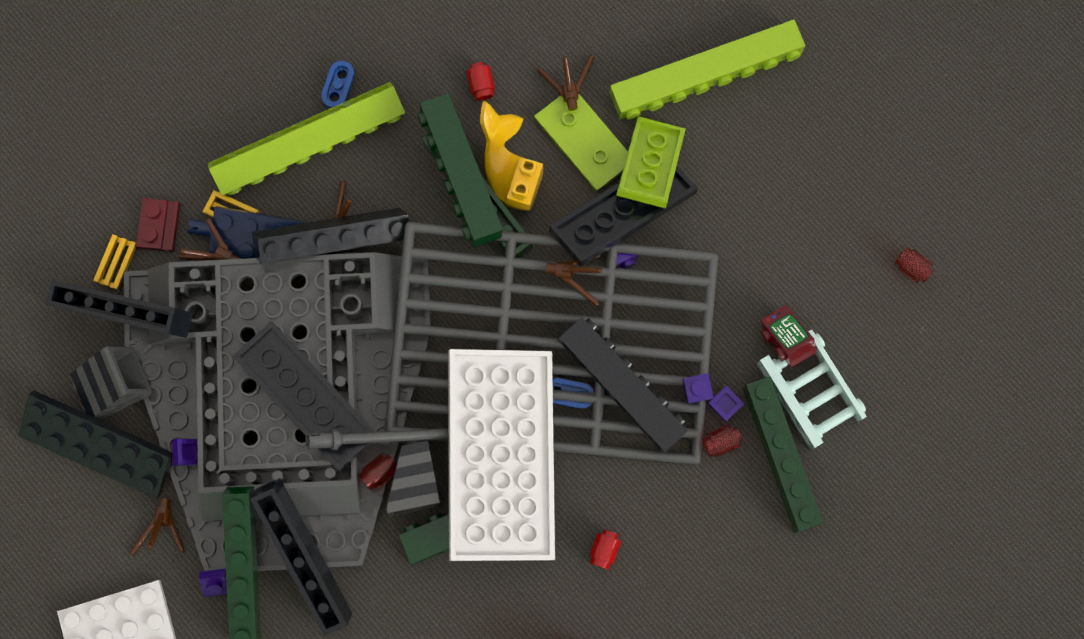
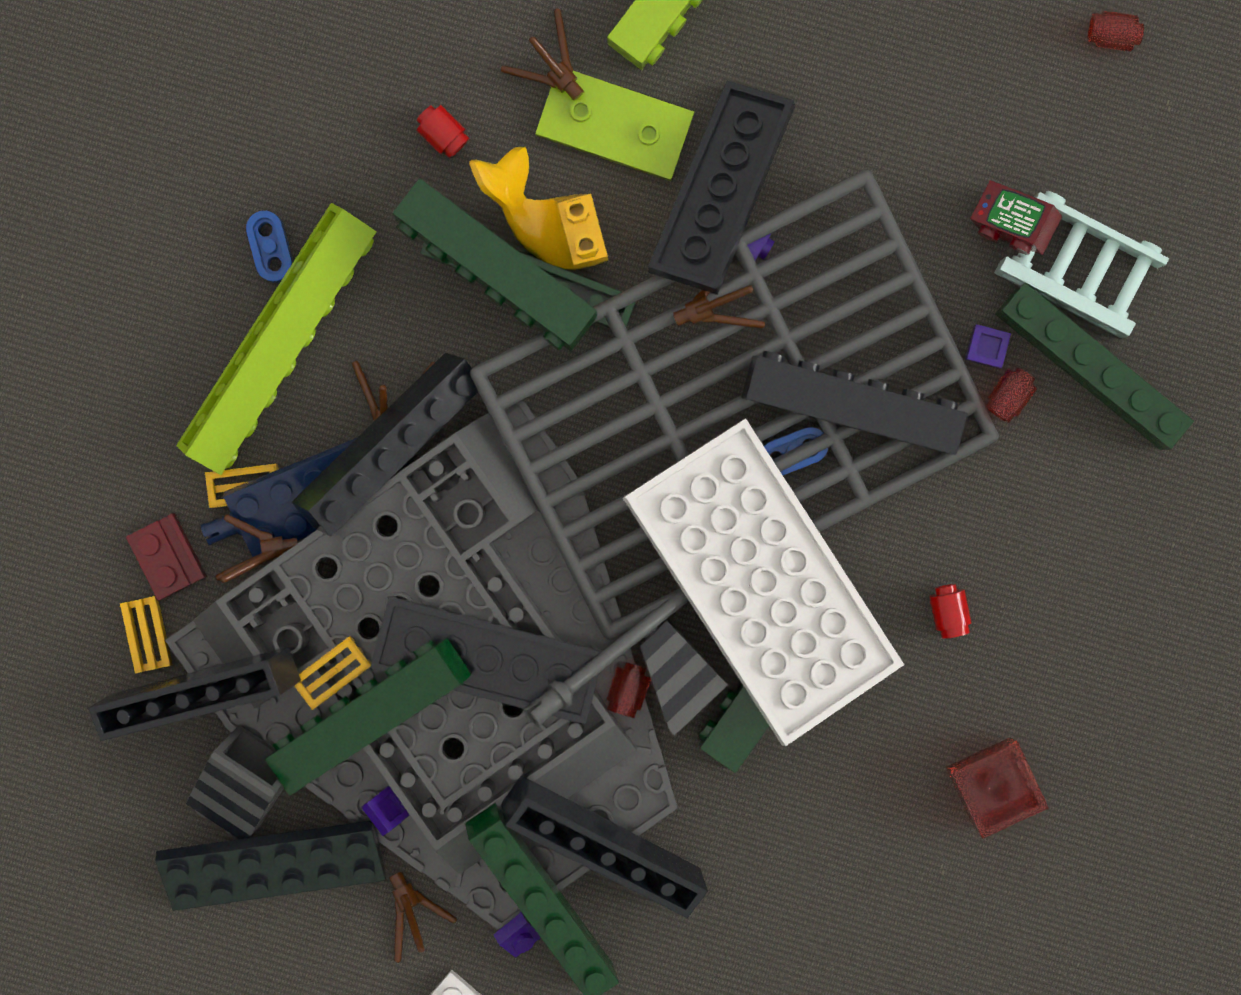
camera: 20 degrees left, 10 degrees up
lime plate [616,116,686,208] -> none
dark purple plate [682,373,714,404] -> none
none -> dark green brick [265,638,472,796]
none -> yellow tile [294,636,371,710]

